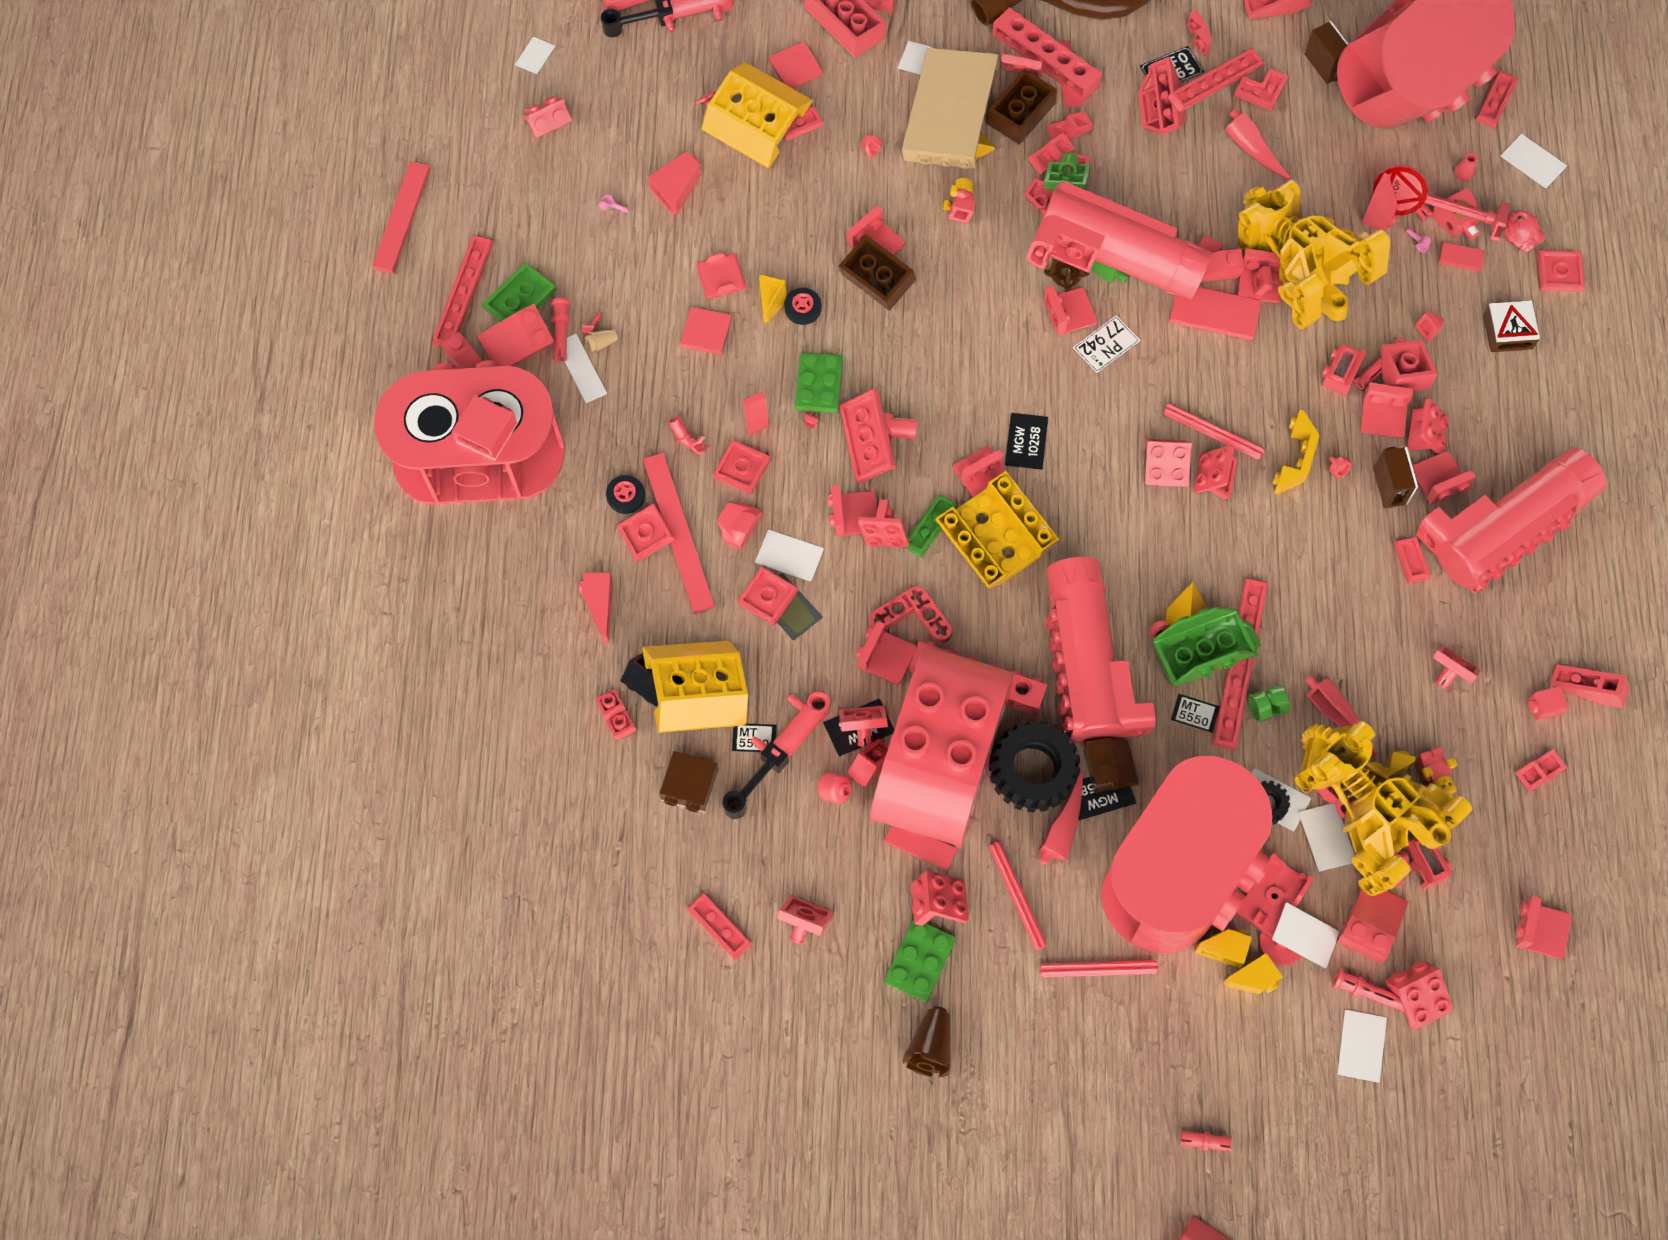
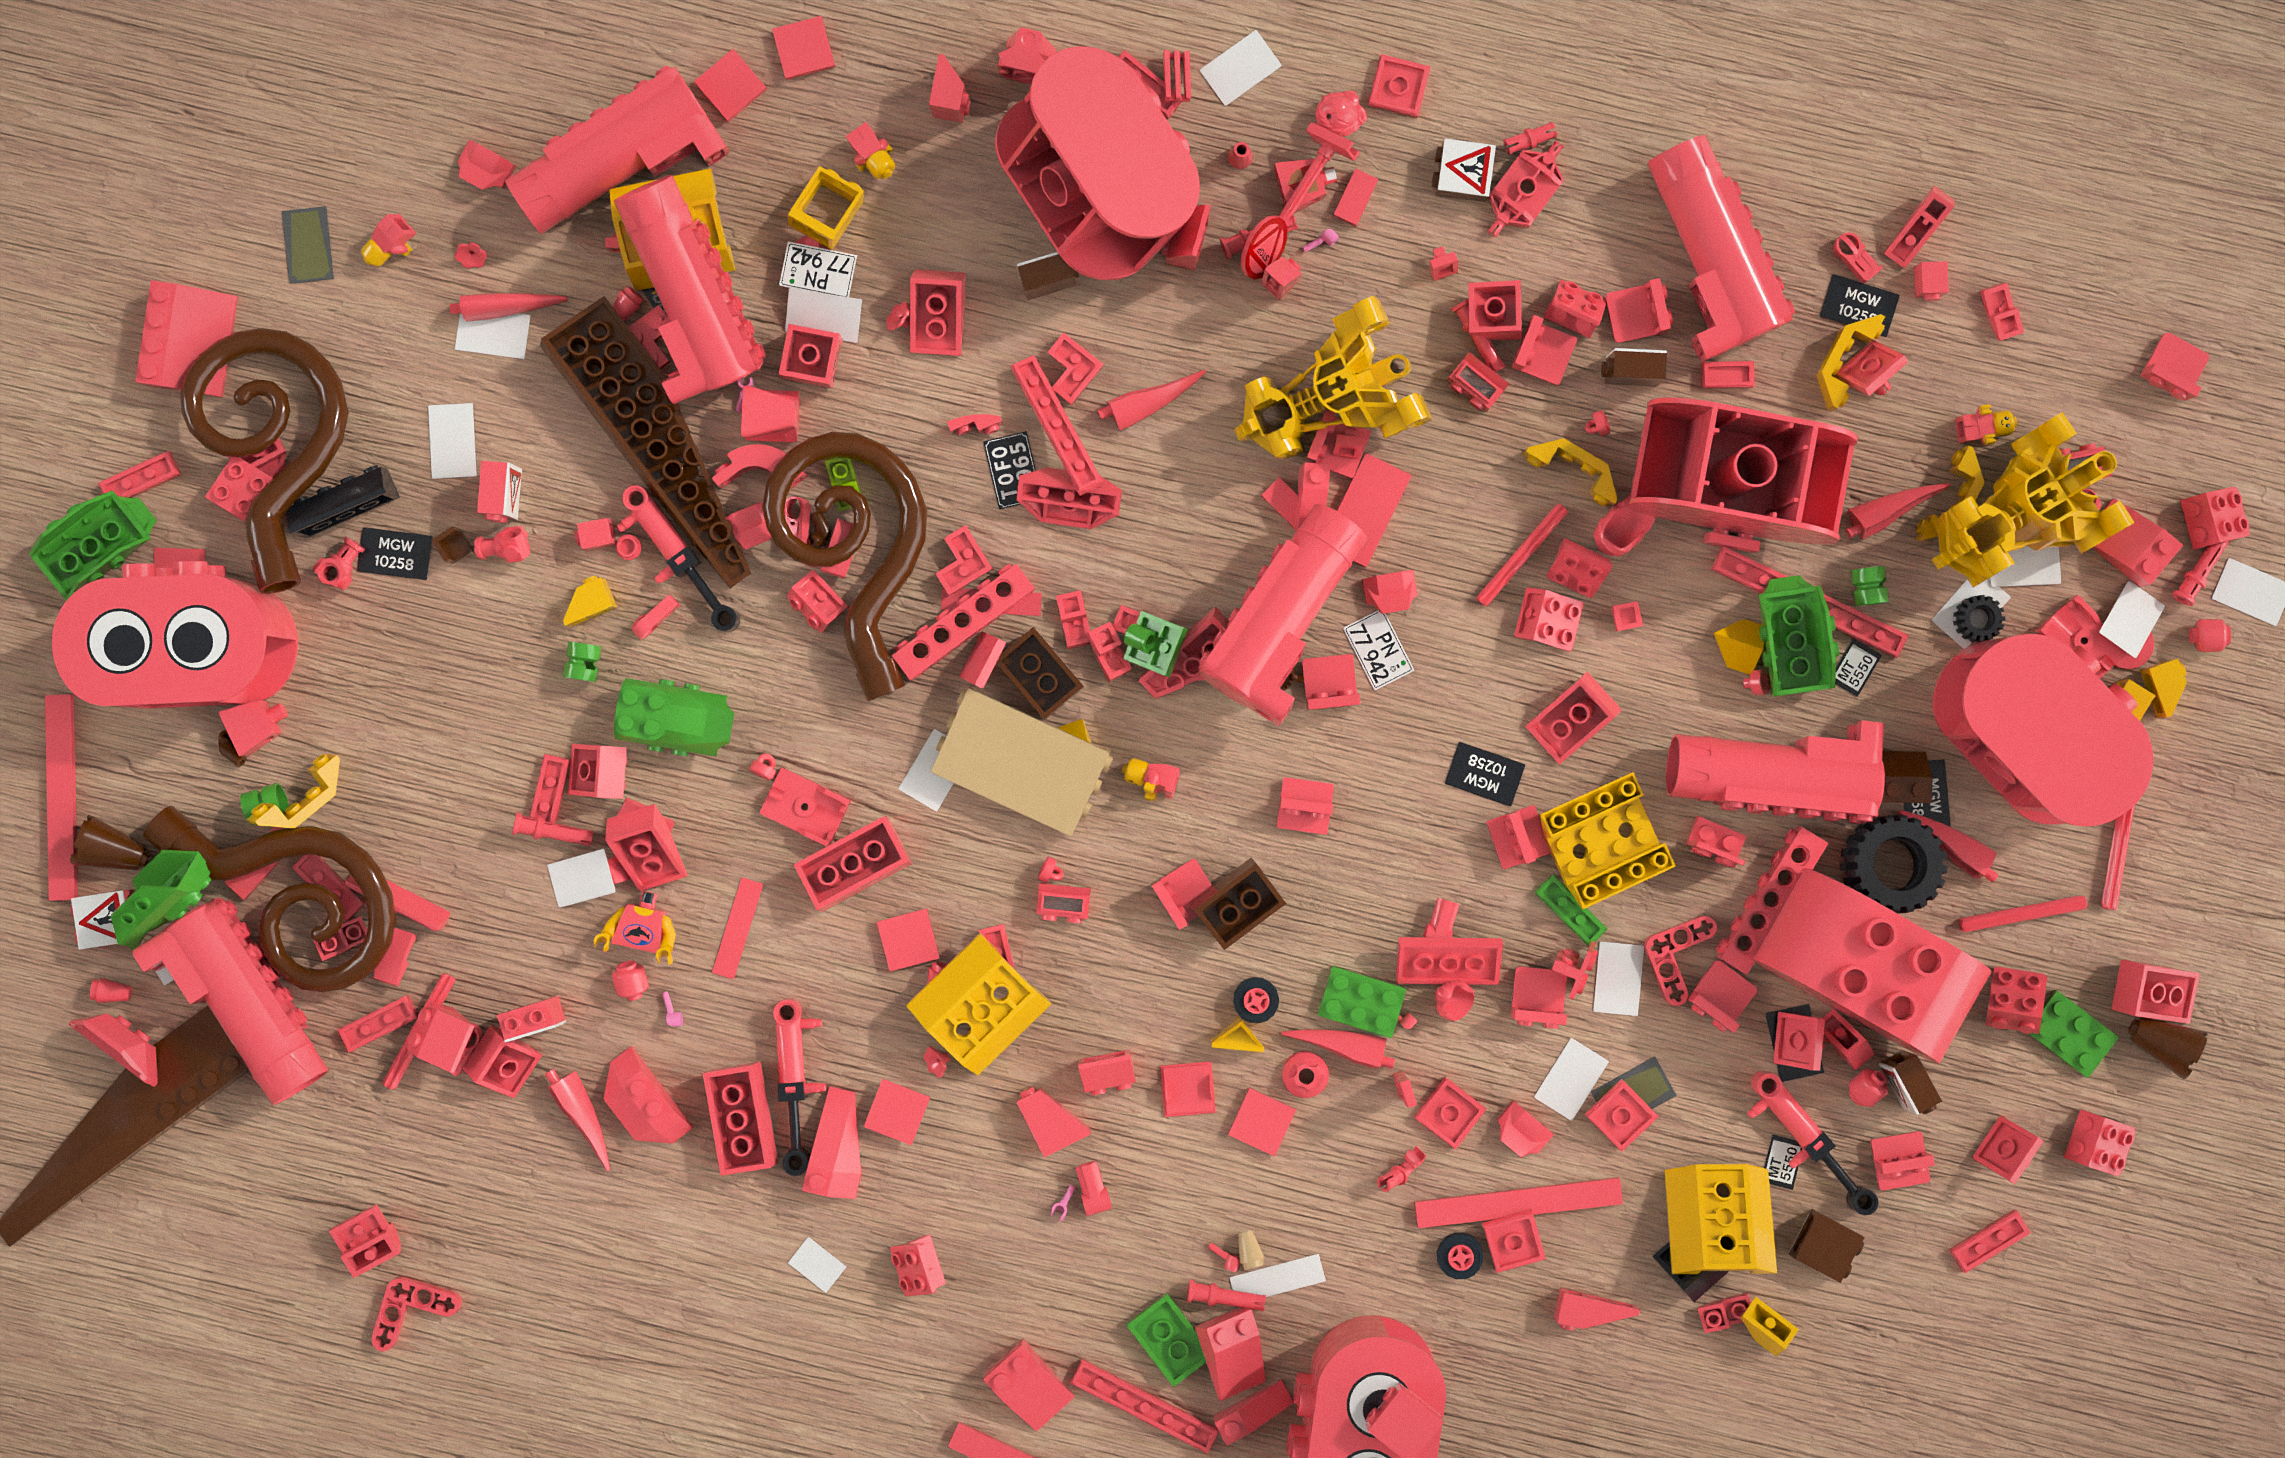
camera: 80 degrees left, 20 degrees up
none -> coral wedge [802,1086,862,1199]
none -> coral piece [864,1078,930,1146]
none -> coral plate [935,525,993,596]
none -> coral slope [983,1339,1075,1432]
none -> coral window [1036,882,1091,923]
none -> coral piece [1075,1161,1112,1216]
none -> coral slope [1078,1049,1136,1095]
none -> coral slope [1162,204,1210,271]
none -> coral tile [1163,50,1191,102]
none -> coral bracket [1276,777,1334,835]
none -> coral piece [1281,1029,1395,1069]
none -> coral piece [1282,1051,1329,1098]
none -> coral slope [1362,570,1417,614]
none -> coral hair [1435,979,1475,1022]
none -> coral plate [1488,141,1564,237]
none -> coral pin [1503,122,1557,155]
none -> coral slope [1525,671,1622,765]
none -> coral hair [1593,495,1655,557]
none -> white sticker [1593,942,1644,1016]
none -> coral plate [1611,601,1643,632]
none -> coral brick [1628,398,1858,545]
none -> coral bracket [1686,816,1746,868]
none -> coral plate [1703,528,1761,553]
none -> yellow slope [1741,1297,1799,1357]
none -> yellow slope [1816,314,1885,411]
none -> black sticker [1820,274,1900,337]
none -> coral piece [1833,232,1882,283]
none -> coral bracket [1870,1131,1935,1191]
none -> reddish brown piece [1878,1050,1942,1115]
none -> coral bracket [2064,1109,2135,1176]
none -> coral slope [2111,959,2200,1024]
none -> coral head [2189,619,2231,652]

